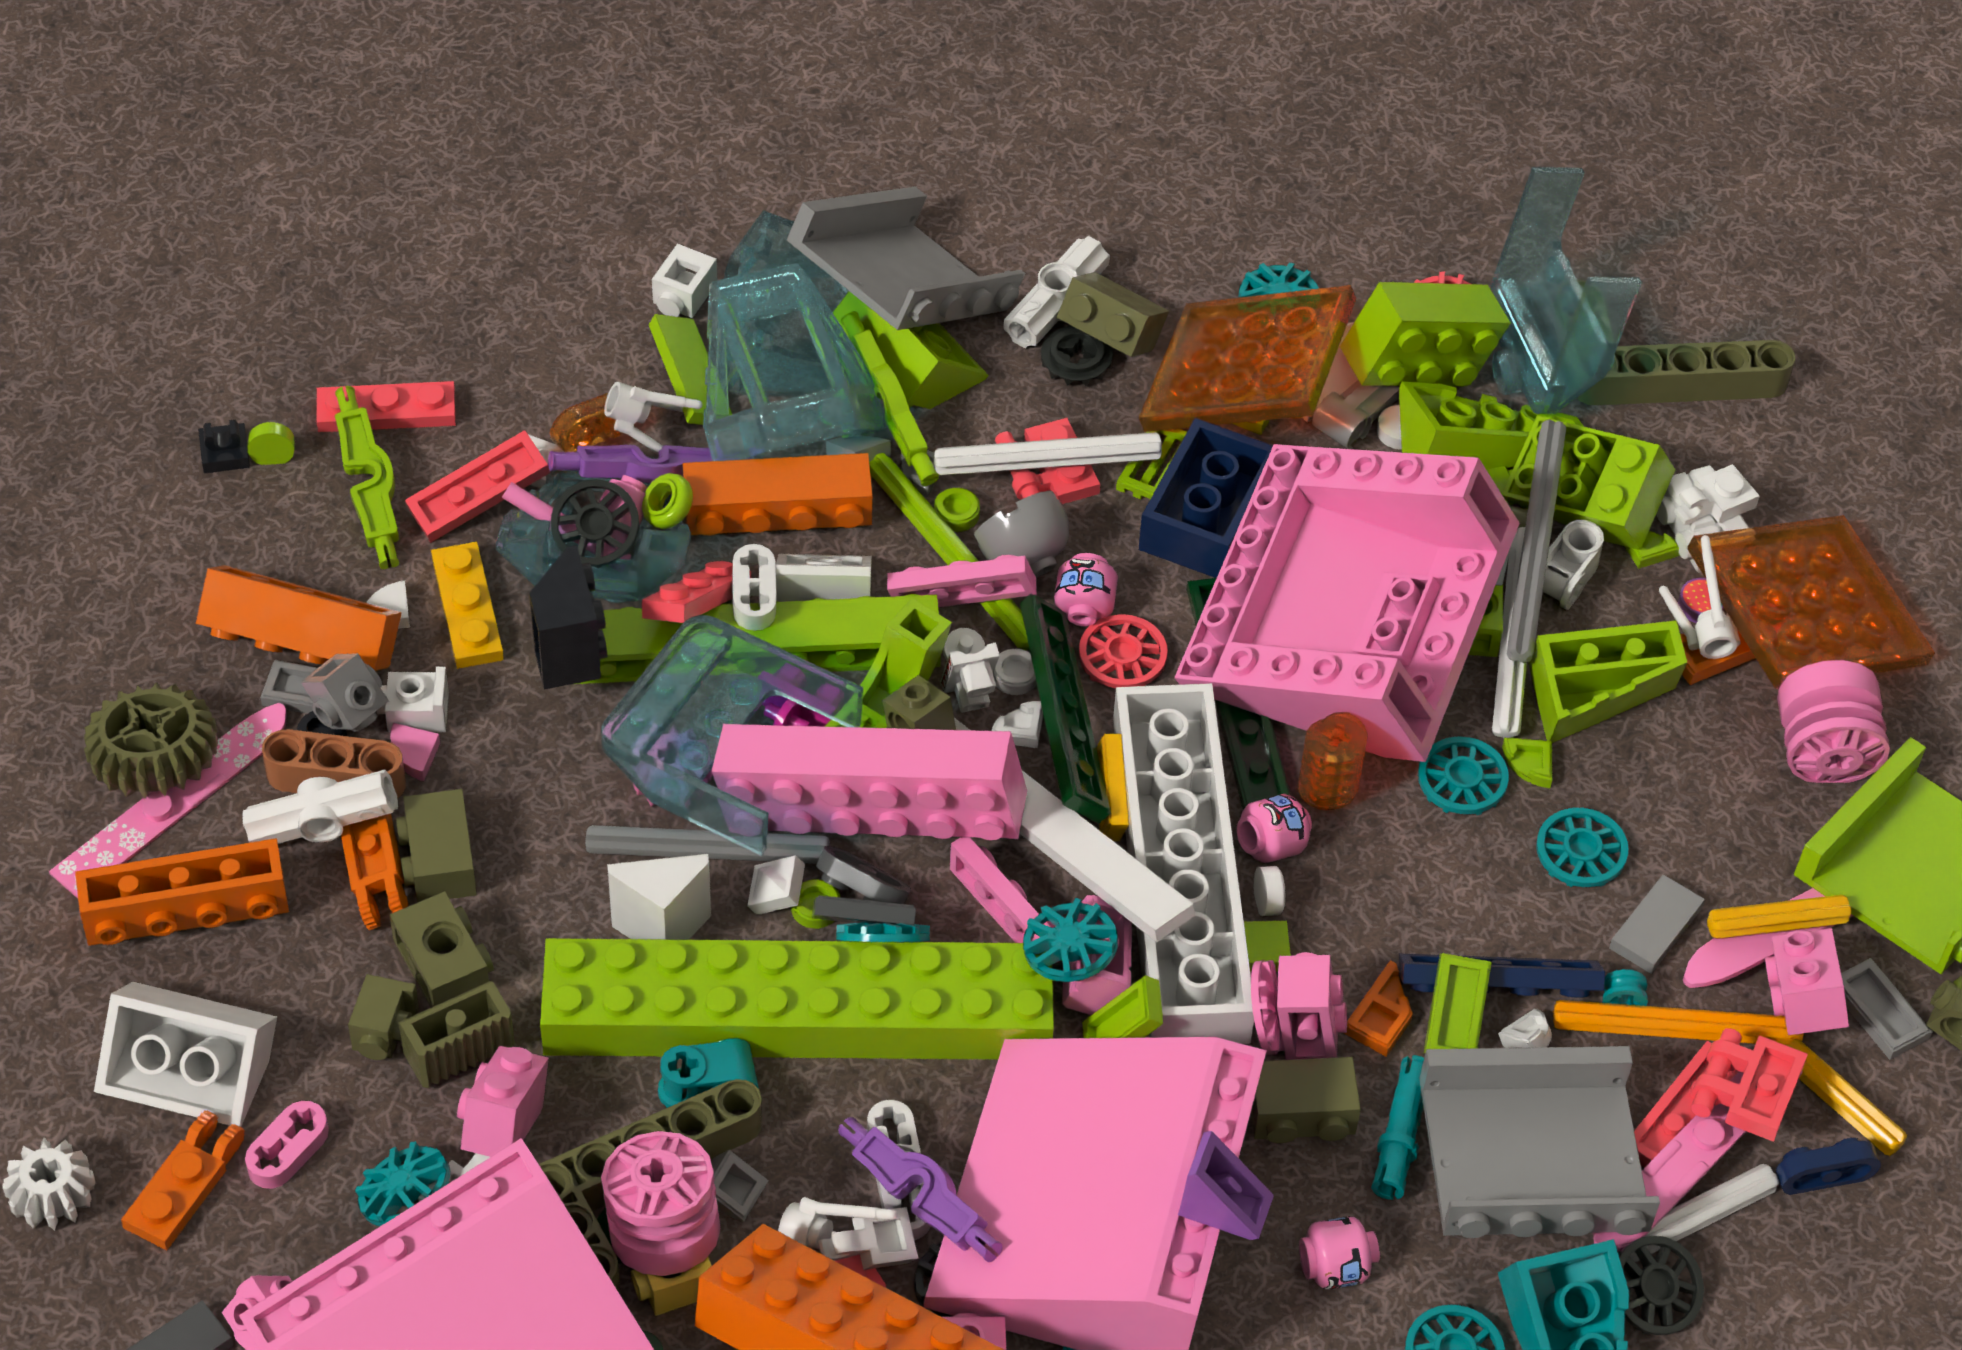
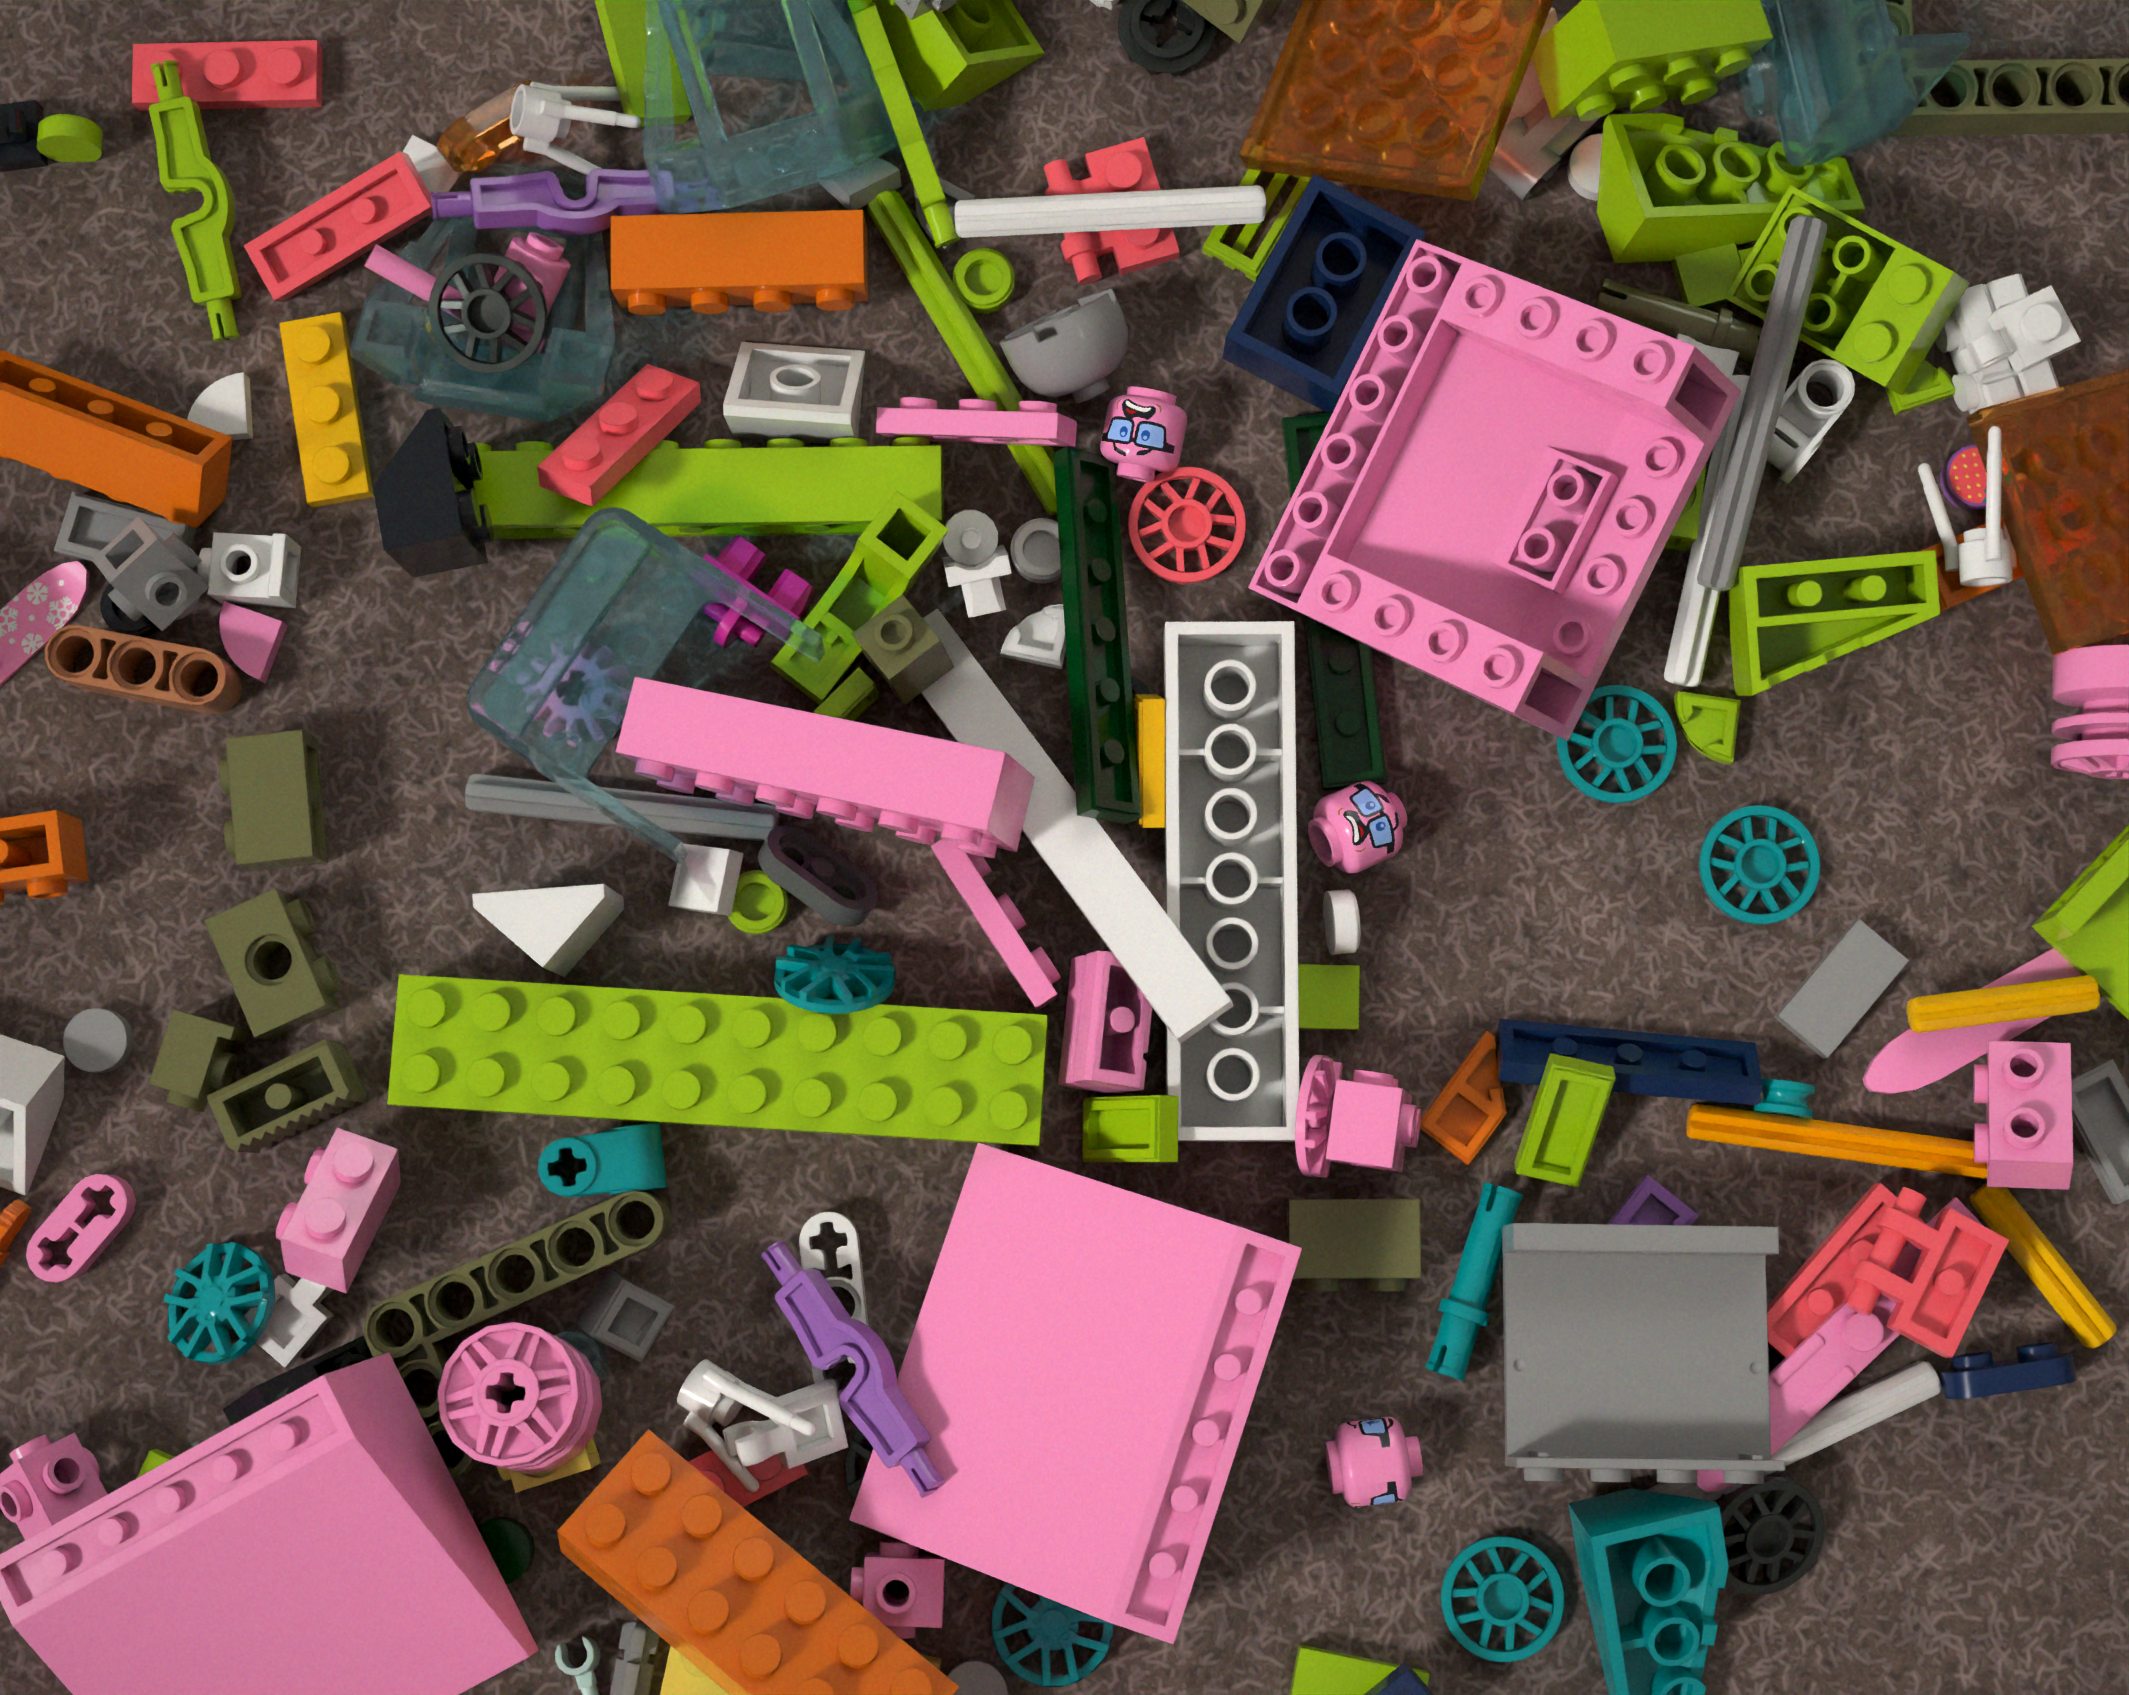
camera: 10 degrees right, 30 degrees up
white piece [243,770,398,844] -> none
orange hinge [341,813,408,931] -> none
lime piece [642,473,693,529] -> none
white beam [732,544,777,631] -> none
dark grey tile [812,895,916,925] -> none
teal wheel [1023,898,1118,982] -> none
medium lavender slope [1178,1131,1274,1240] -> none
clear orange piece [1297,712,1368,810] -> none
white tile [1498,1009,1552,1048] -> none
none -> light grey tile [63,1008,134,1073]

